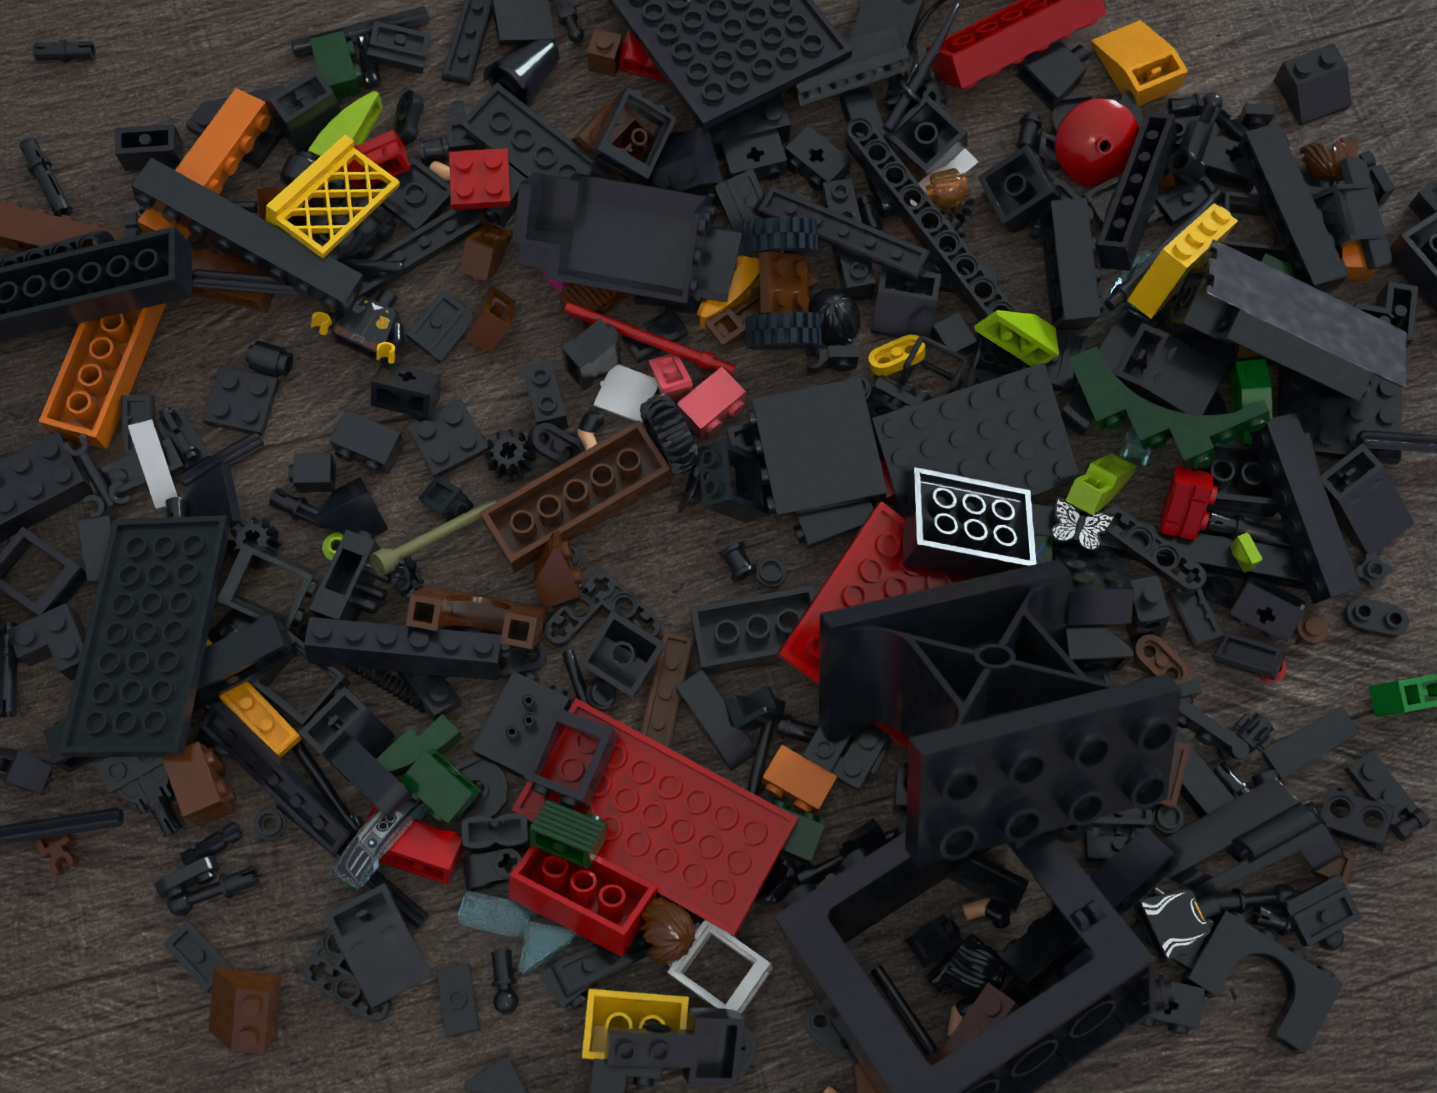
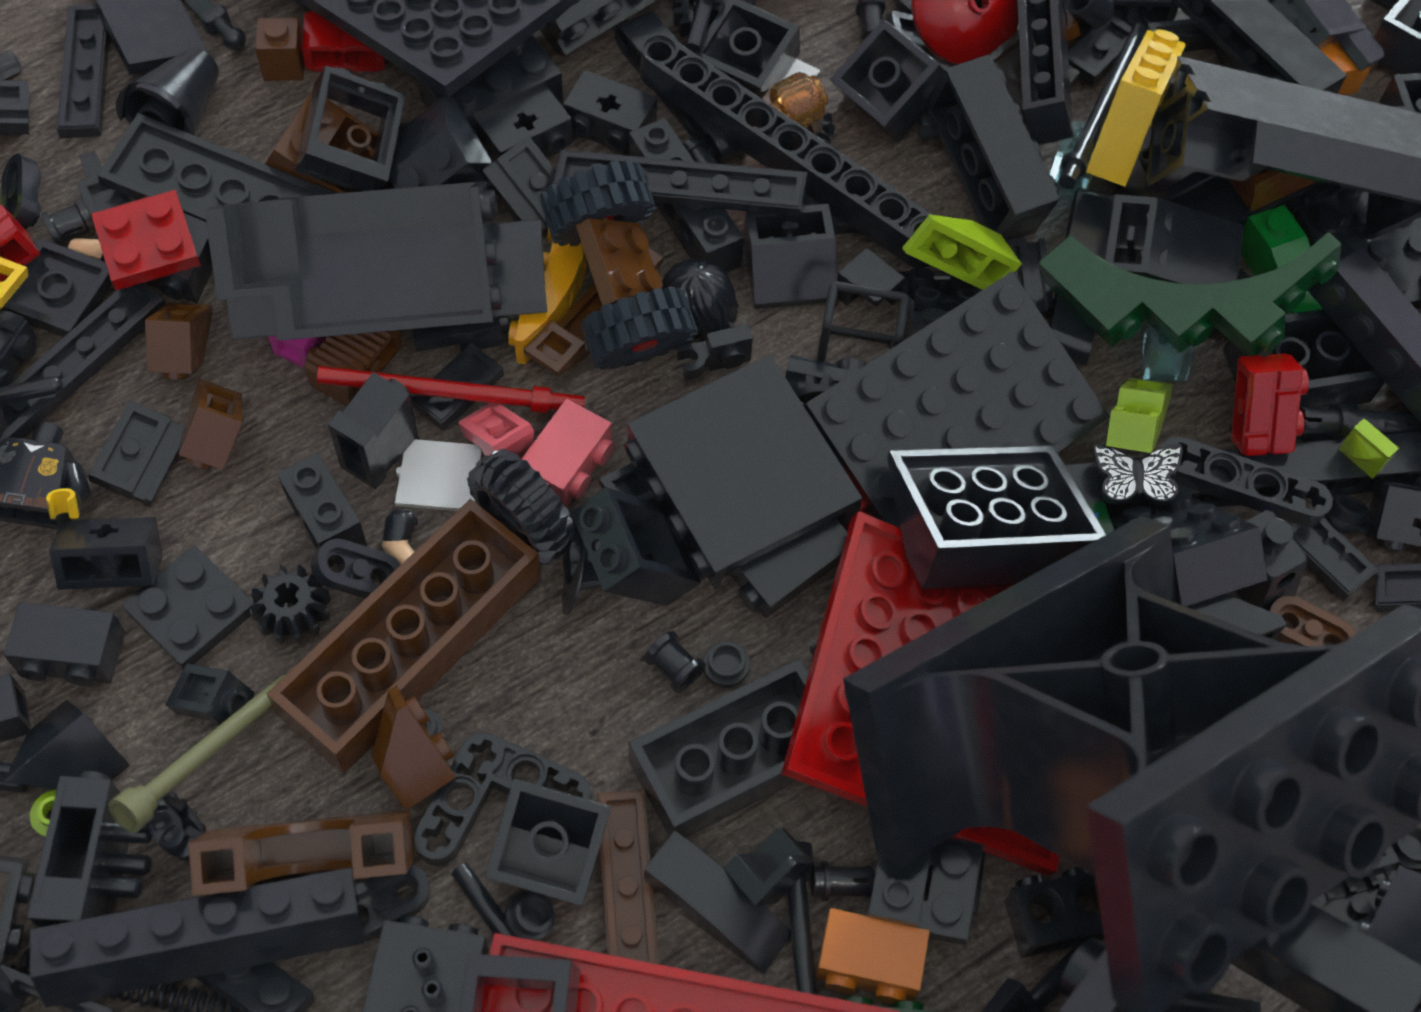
camera: 20 degrees left, 10 degrees down
yellow plate [868,335,926,376] -> none

